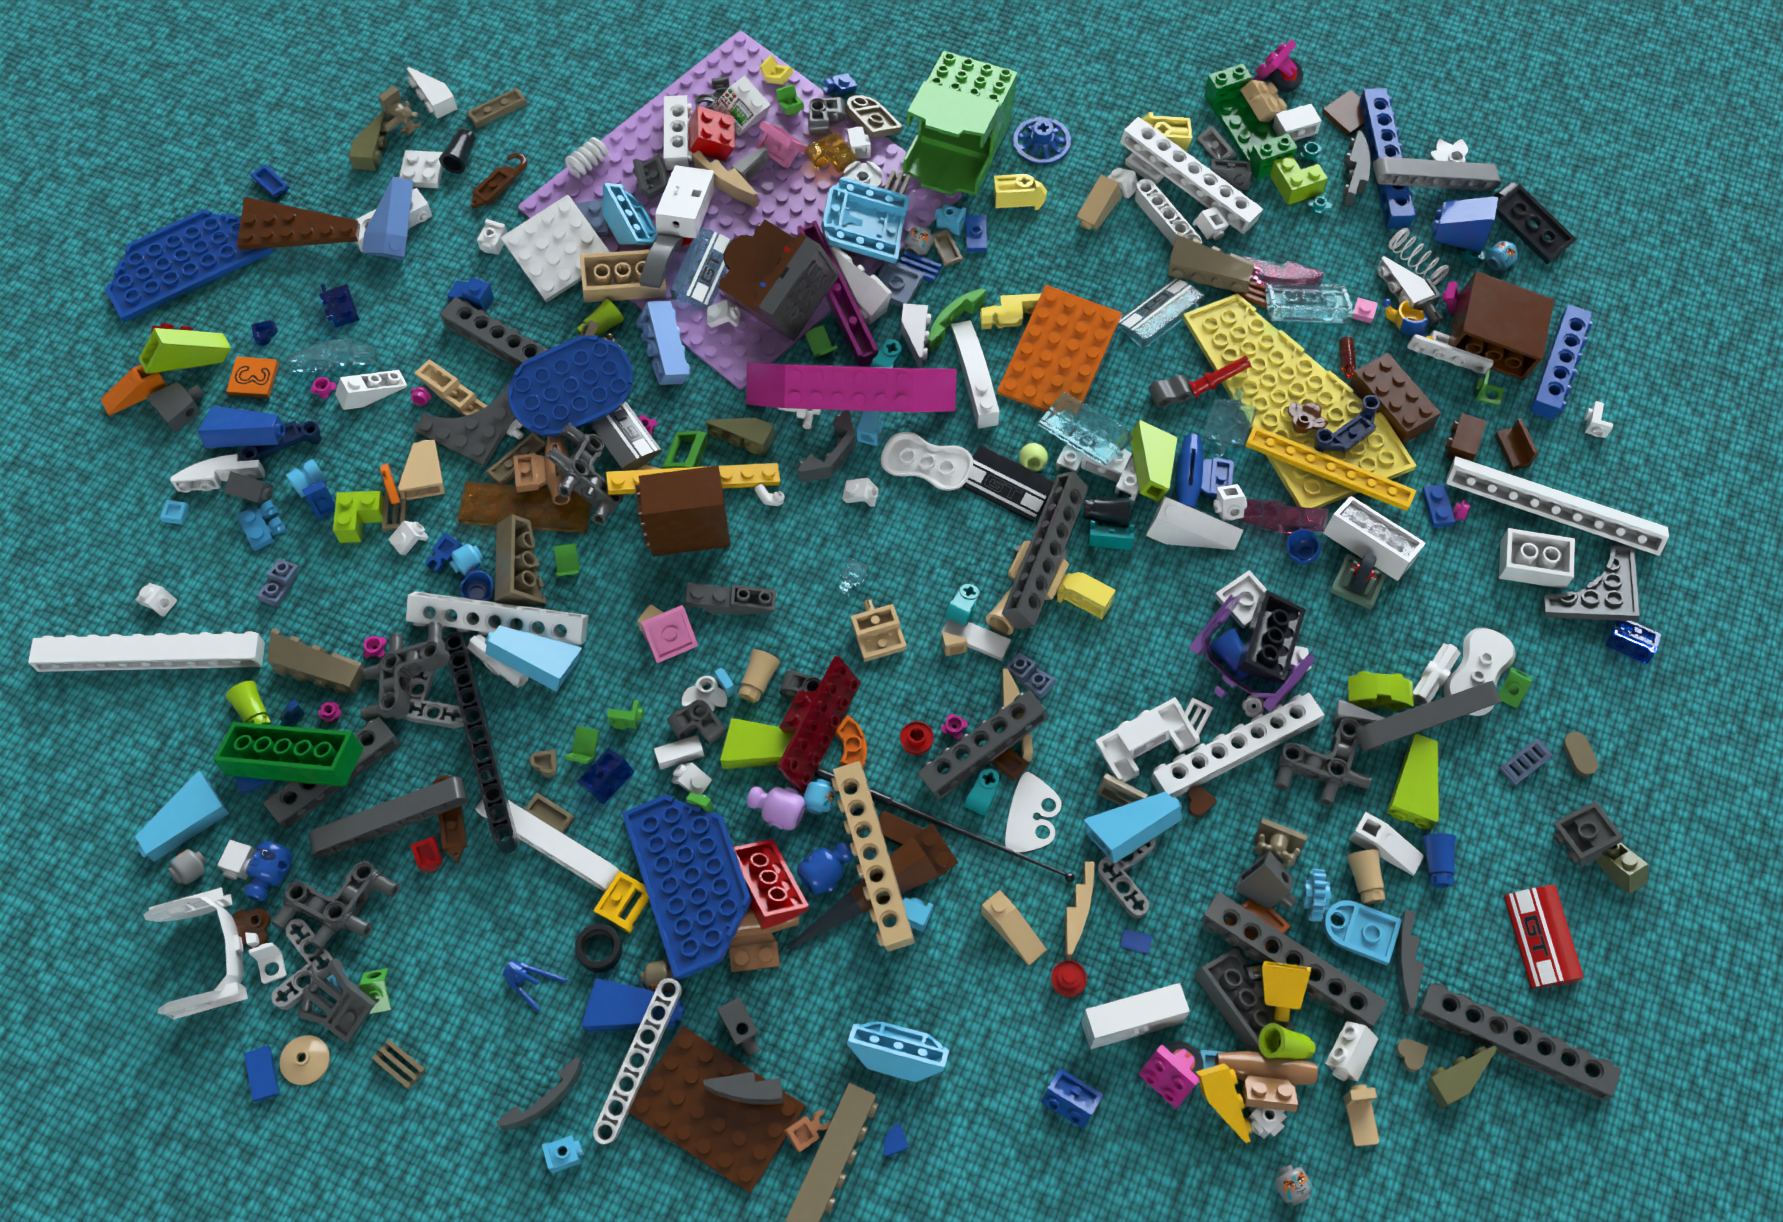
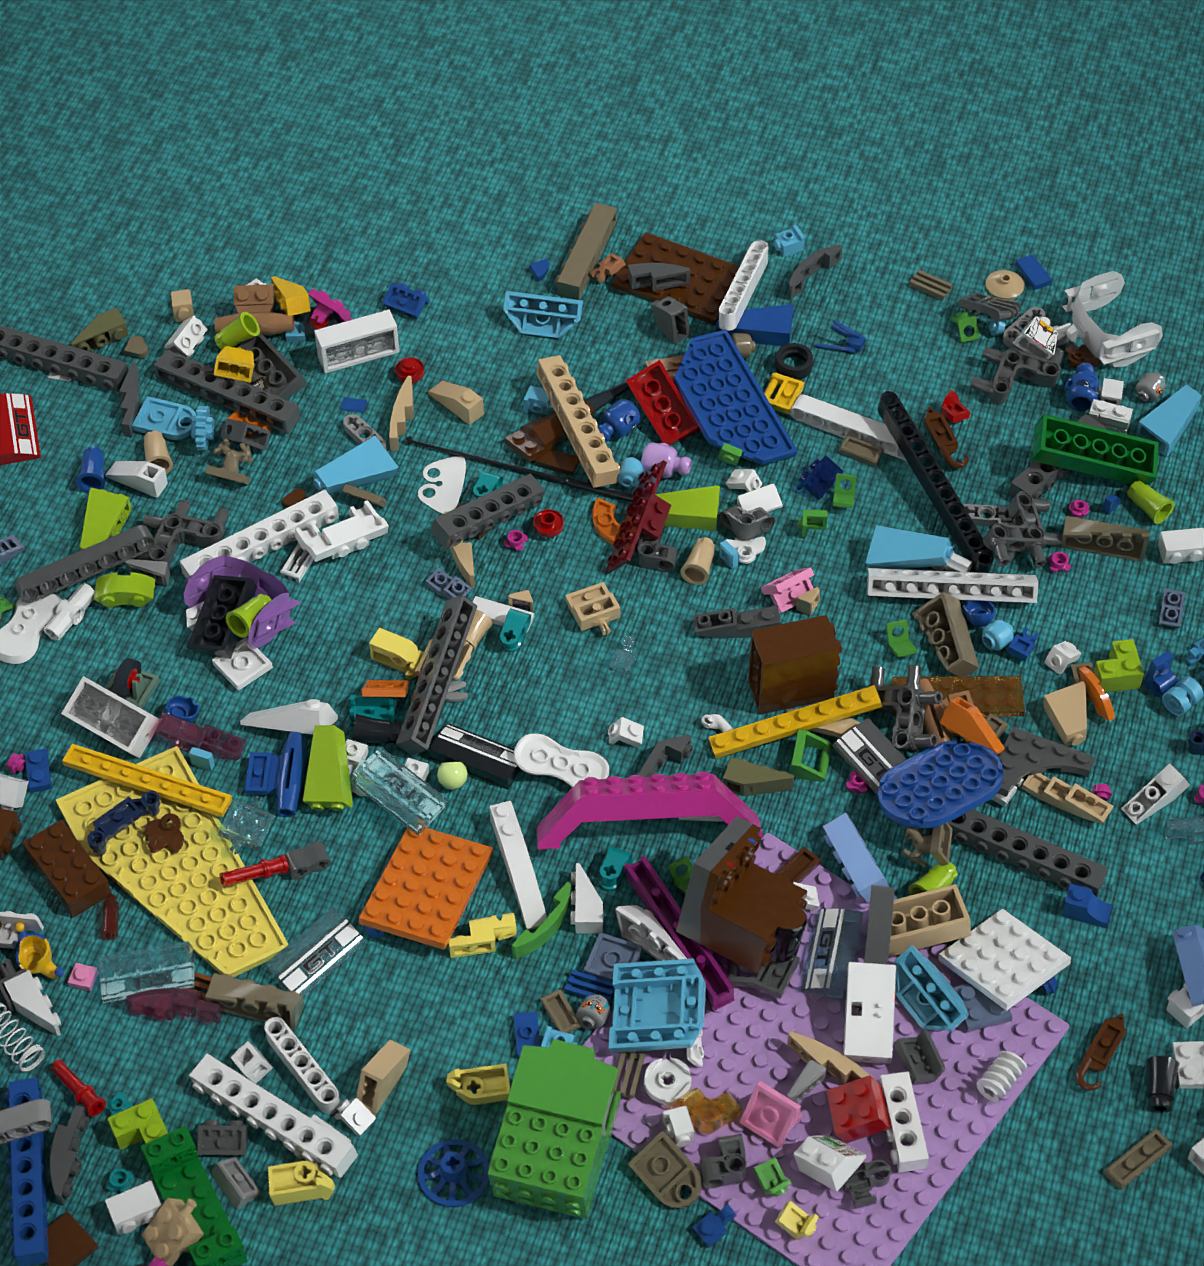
camera: 175 degrees right, 10 degrees down
dark grey beam [308,777,468,858] -> none
white brick [477,219,507,255] -> none
dark tan tile [529,749,558,778] -> none
white brick [1214,484,1247,521] -> none
light grey head [1274,1164,1313,1206] -> none
none -> red pin [50,1059,106,1117]
none -> medium azure tile [189,747,215,771]
none -> lime plant [226,594,272,638]
none -> orange tile [362,680,409,697]
none -> reddish brown tile [775,847,821,883]
none -> orange slope [940,696,1005,755]
none -> white torso [1013,317,1058,360]
none -> white brick [1089,399,1133,434]

